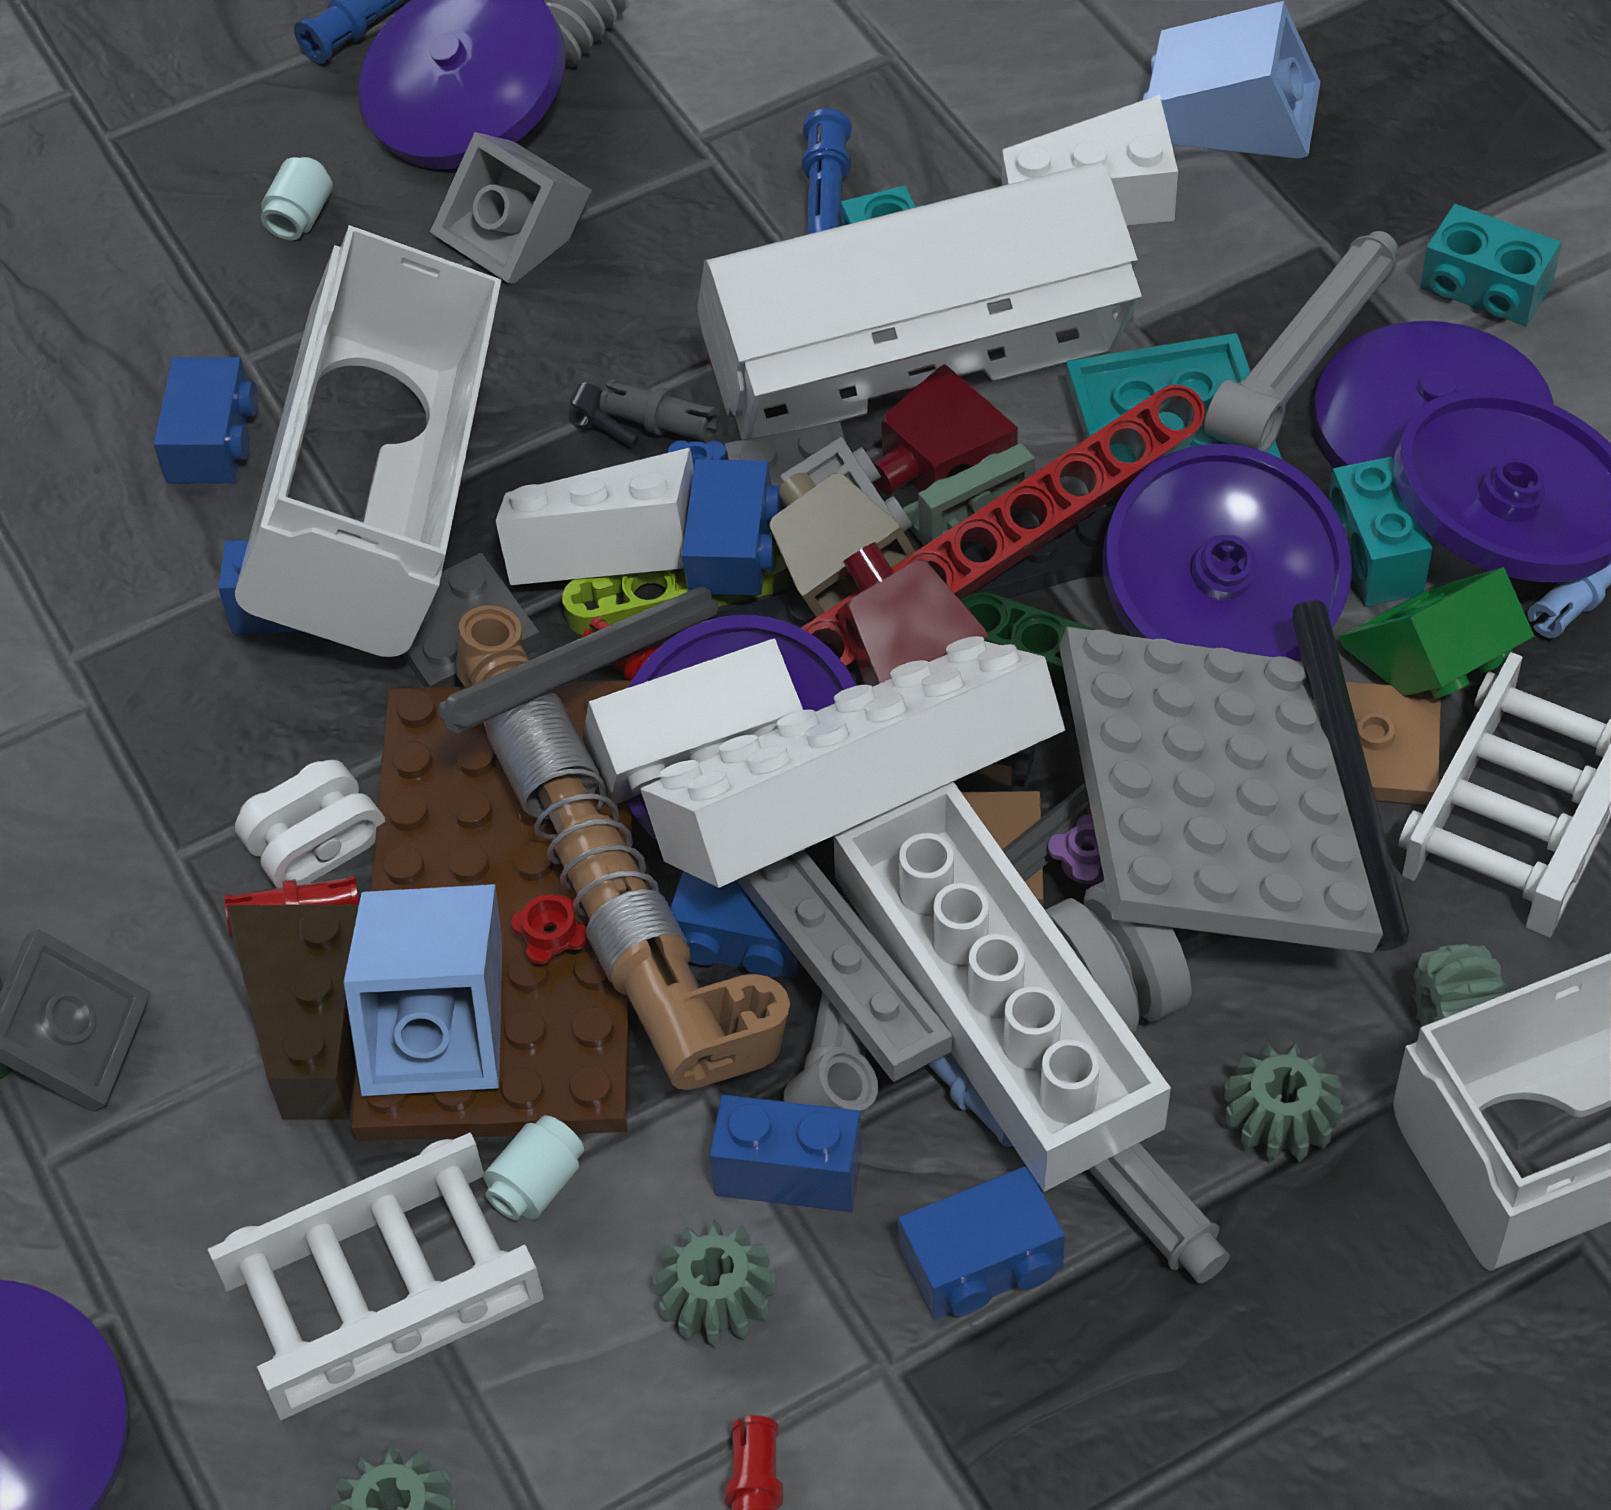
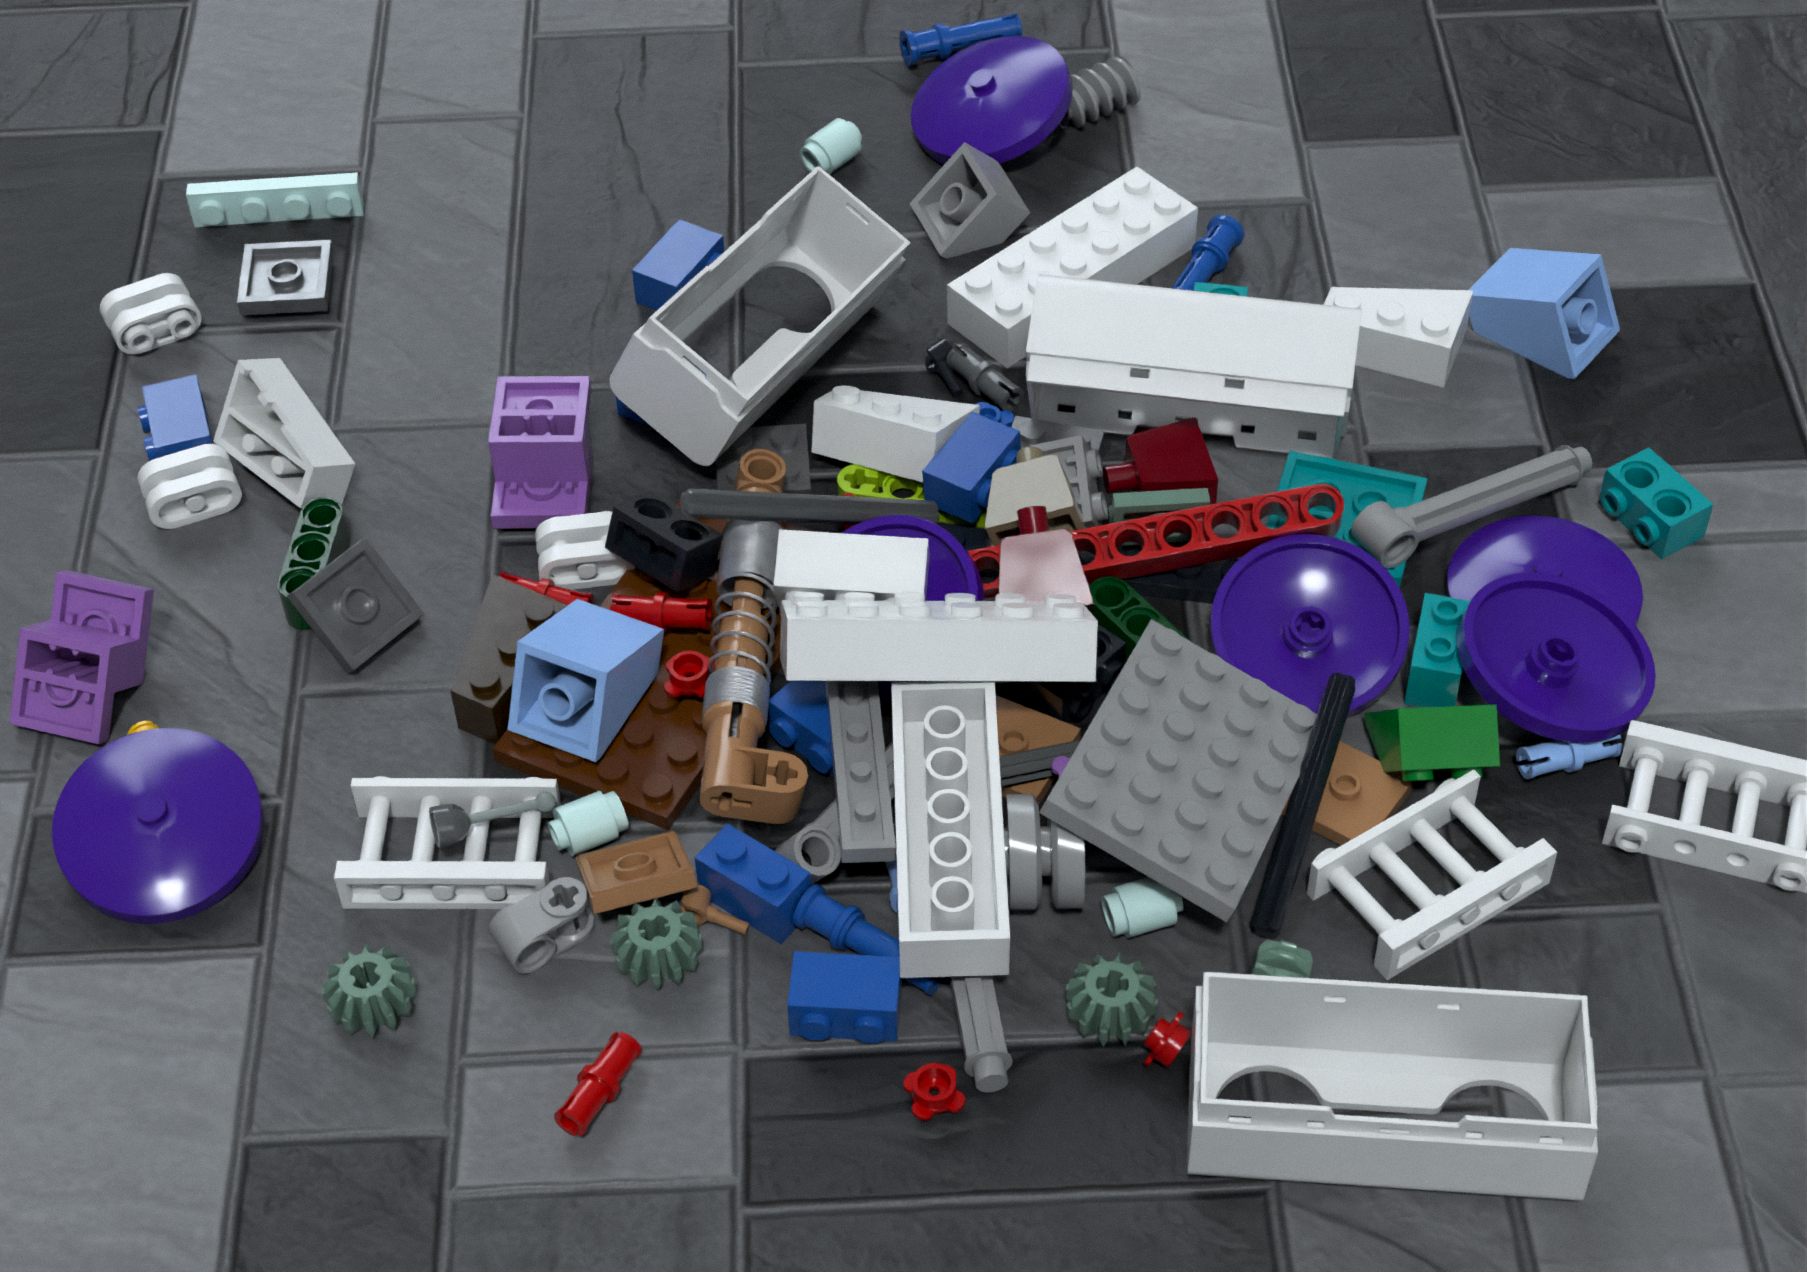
camera: 25 degrees right, 5 degrees down
none -> hinge [429,792,556,848]
none -> medium lavender bracket [488,376,593,529]
none -> light grey piece [489,877,595,974]
none -> medium nougat plate [575,831,697,914]
none -> black brick [605,491,723,592]
none -> red pin [610,592,713,632]
none -> medium nougat hand [681,884,750,935]
none -> blue pin [792,884,945,996]
none -> red plate [903,1063,965,1121]
none -> white brick [947,167,1198,368]
none -> light aqua brick [1101,877,1183,938]
none -> red plate [1143,1011,1192,1068]

